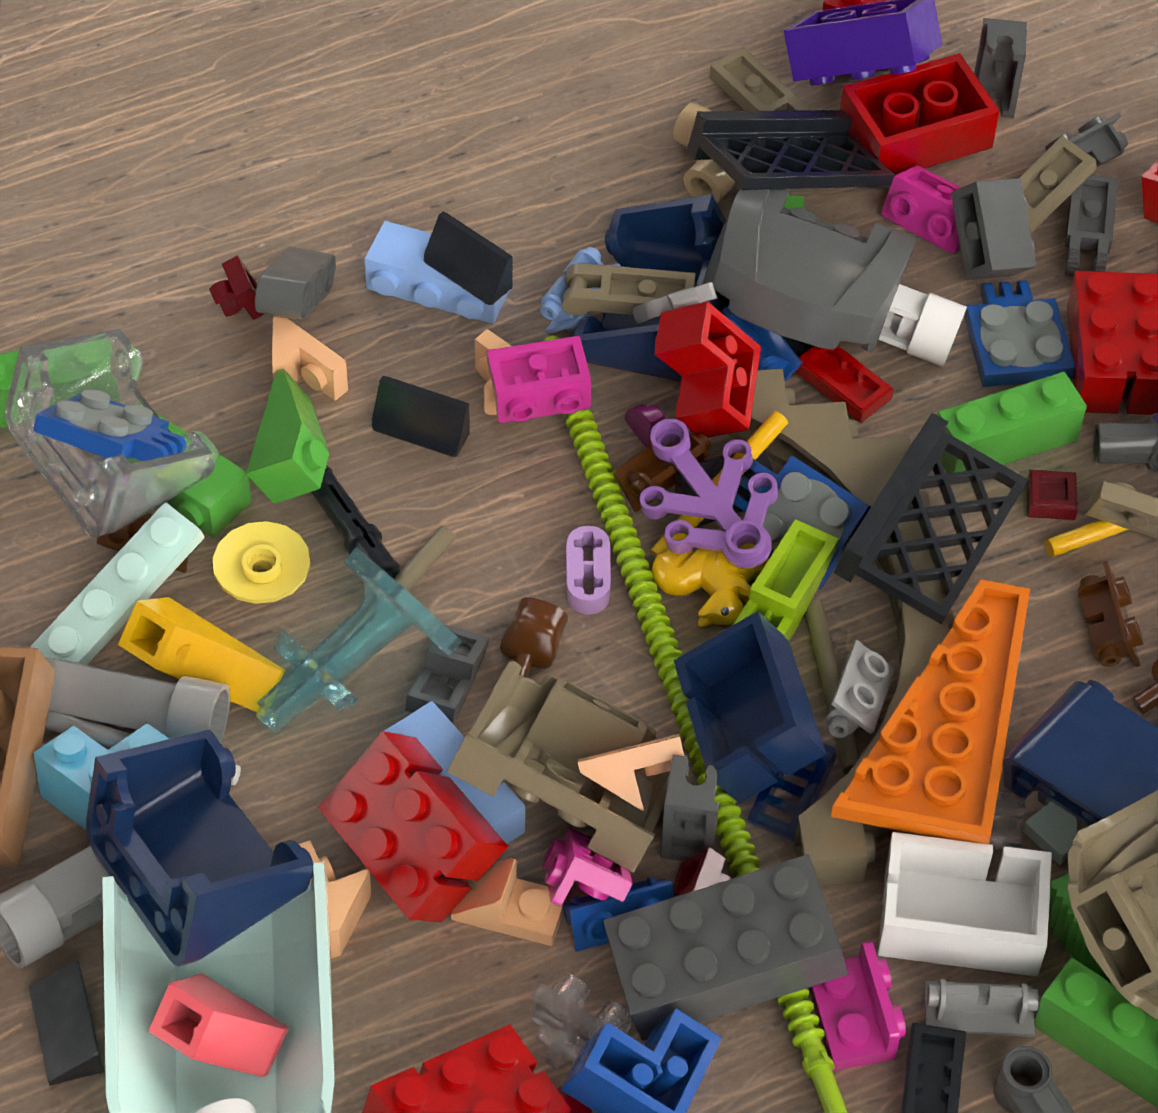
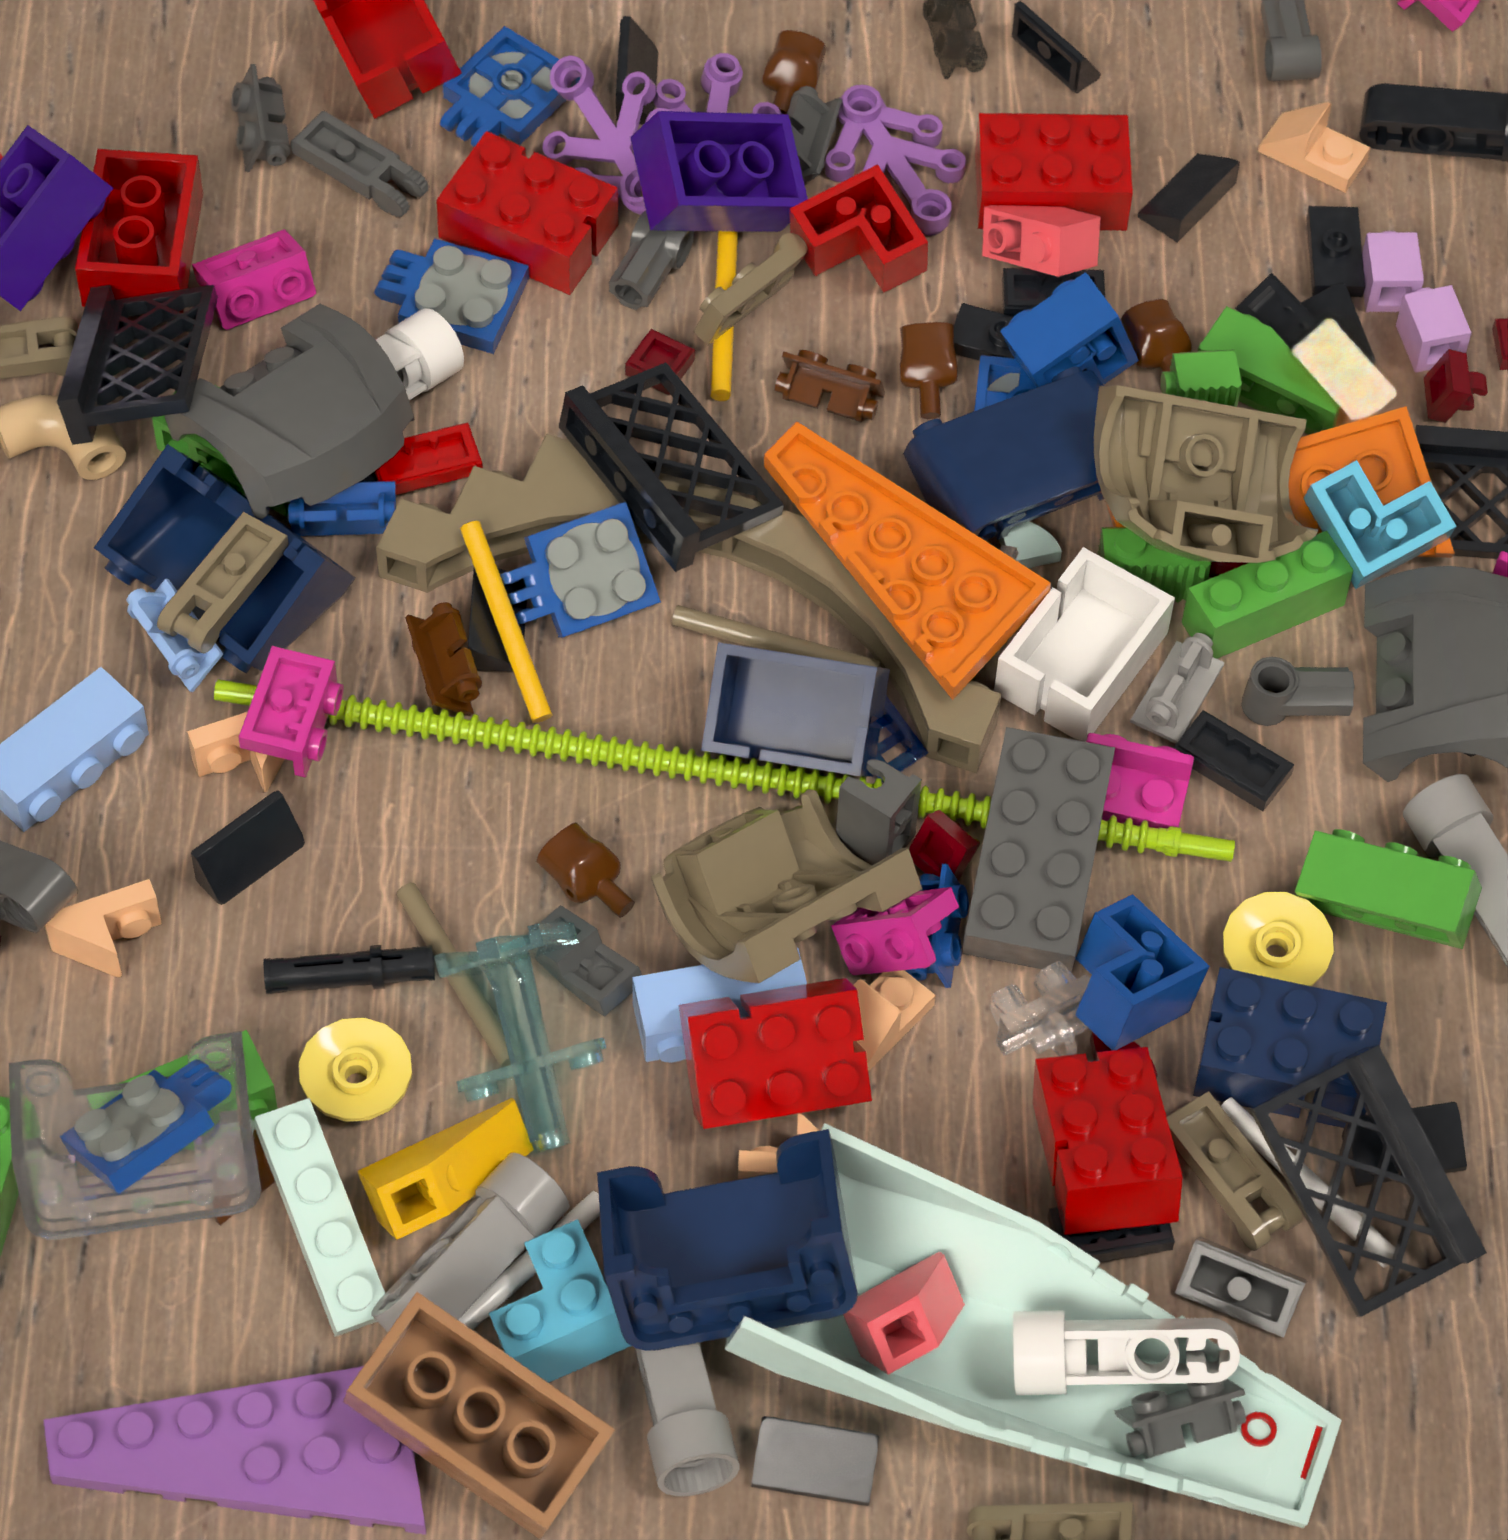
camera: 65 degrees left, 5 degrees up
bright green slope [246,368,330,504] -> none
black slope [424,211,513,305] -> none
lavender beam [566,526,611,615] -> none
light nougat slope [578,734,684,811] -> none
magenta tile [625,404,665,447] -> none
light grey piece [633,282,717,324] -> none
medium lavender plant [639,419,778,568] -> none
yellow animal [651,544,769,628] -> none
red brick [654,301,761,438] -> none
lime slope [732,519,839,642] -> none
light grey hinge [826,639,895,738] -> none
bright green brick [937,371,1087,474] -> none
dark grey brick [951,178,1037,281] -> none
dark grey hinge [974,18,1027,118] -> none
dark tan plate [1020,135,1097,233] -> none

